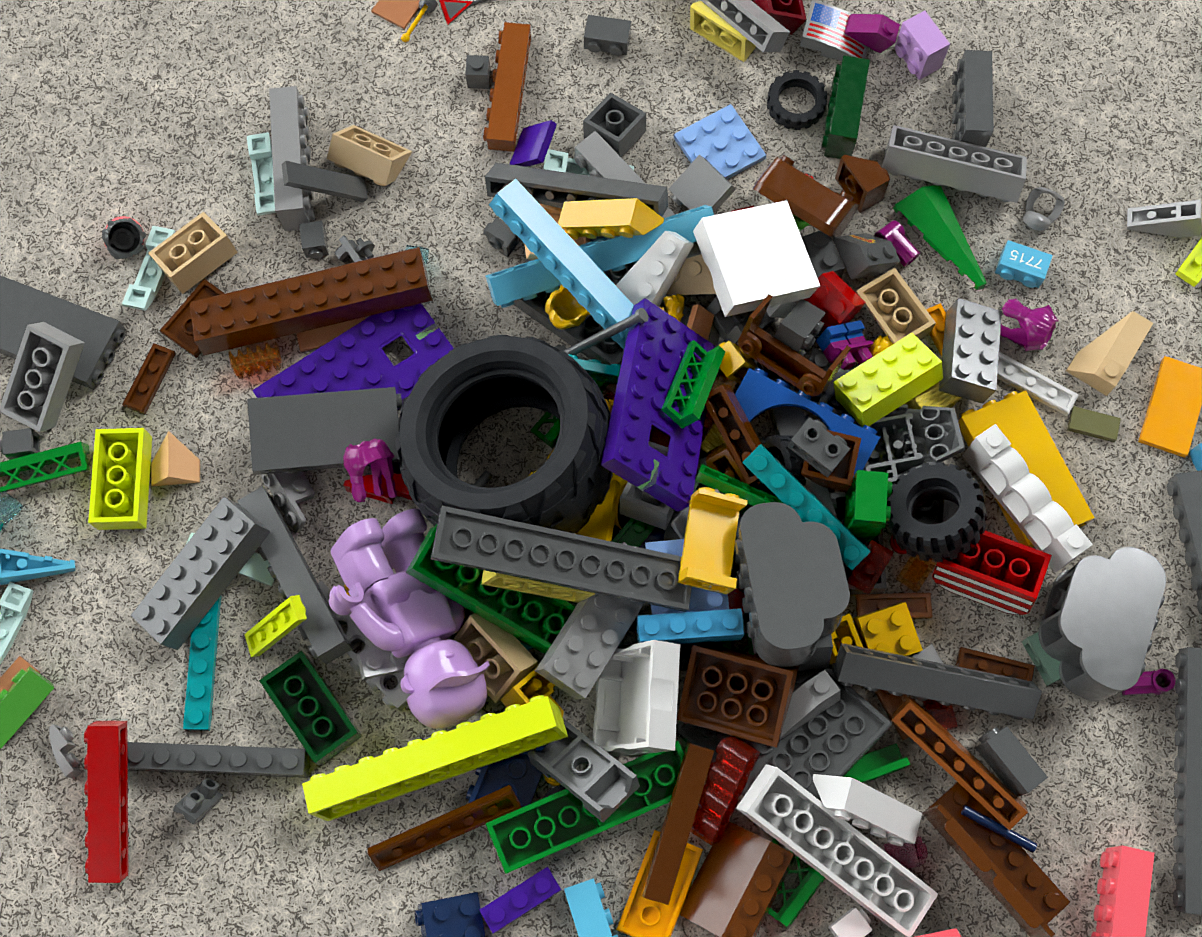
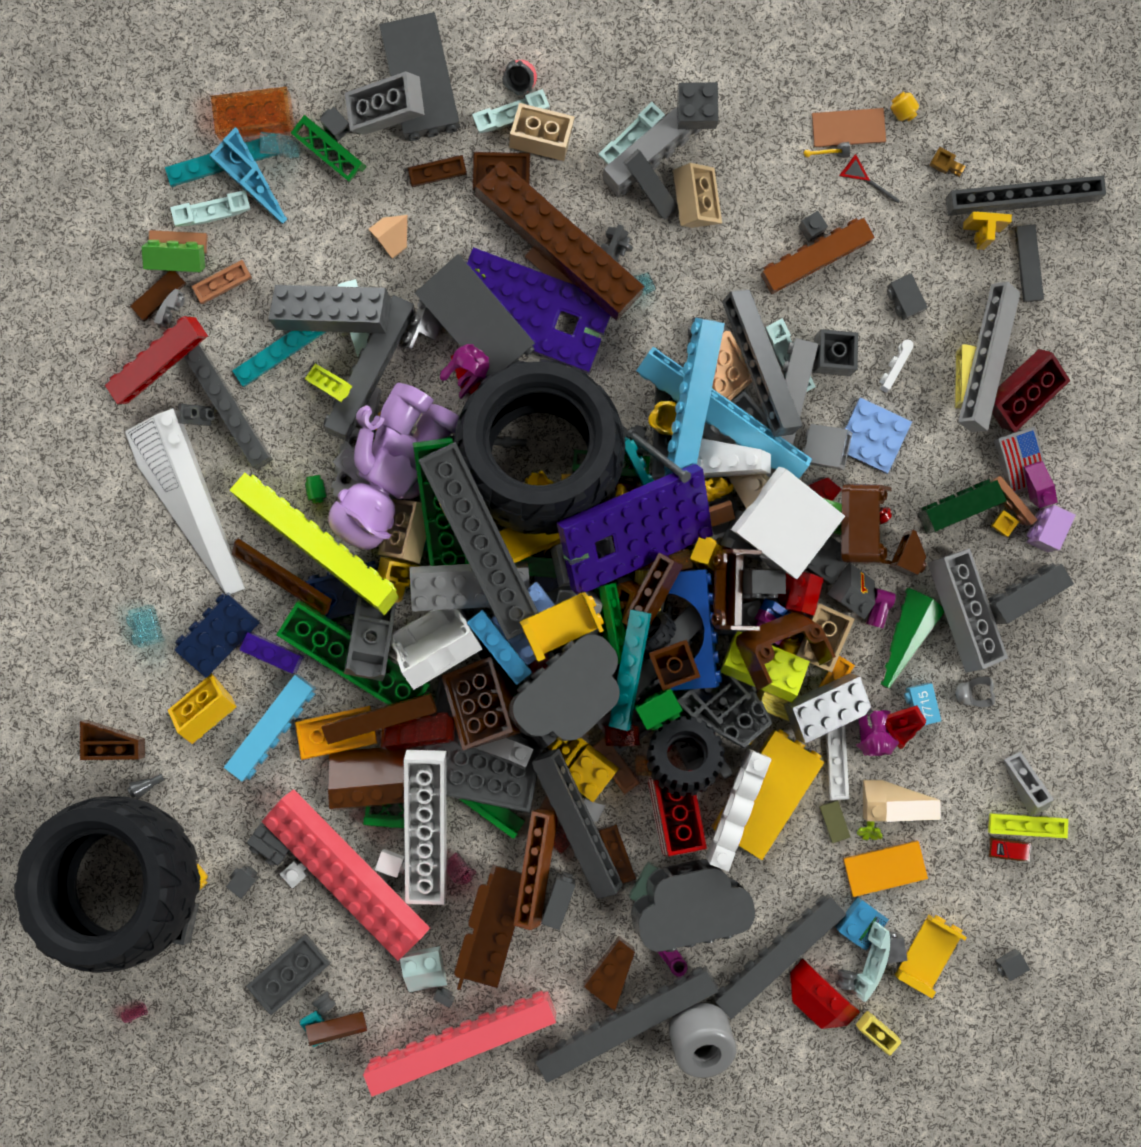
camera: 55 degrees right, 15 degrees up
neon yellow brick [88,428,152,530] -> none
clear orange piece [228,341,282,379] -> none
dark green brick [259,650,362,767] -> none
dark grey brick [299,220,329,259] -> none
dark purple tile [510,120,557,167] -> none
yellow slope [558,198,664,239] -> none
green fence [661,340,726,429] -> none
black tyre [767,70,827,130] -> none
dark grey brick [788,417,850,478] -> none
white slope [813,774,922,846] -> none
dark blue bar [961,805,1037,853] -> none
none -> white wedge [125,408,245,594]
none -> reddish brown tile [130,271,187,321]
none -> nougat plate [192,260,252,304]
none -> green brick [305,475,327,504]
none -> reddish brown wedge [584,936,635,1011]
none -> dark grey brick [677,82,719,130]
none -> reddish brown windscreen [736,612,836,691]
none -> lime plant [857,821,882,840]
none -> white plate [879,340,913,392]
none -> red wing [885,705,927,749]
none -> nougat plate [991,476,1037,526]
none -> yellow plate [991,510,1019,537]

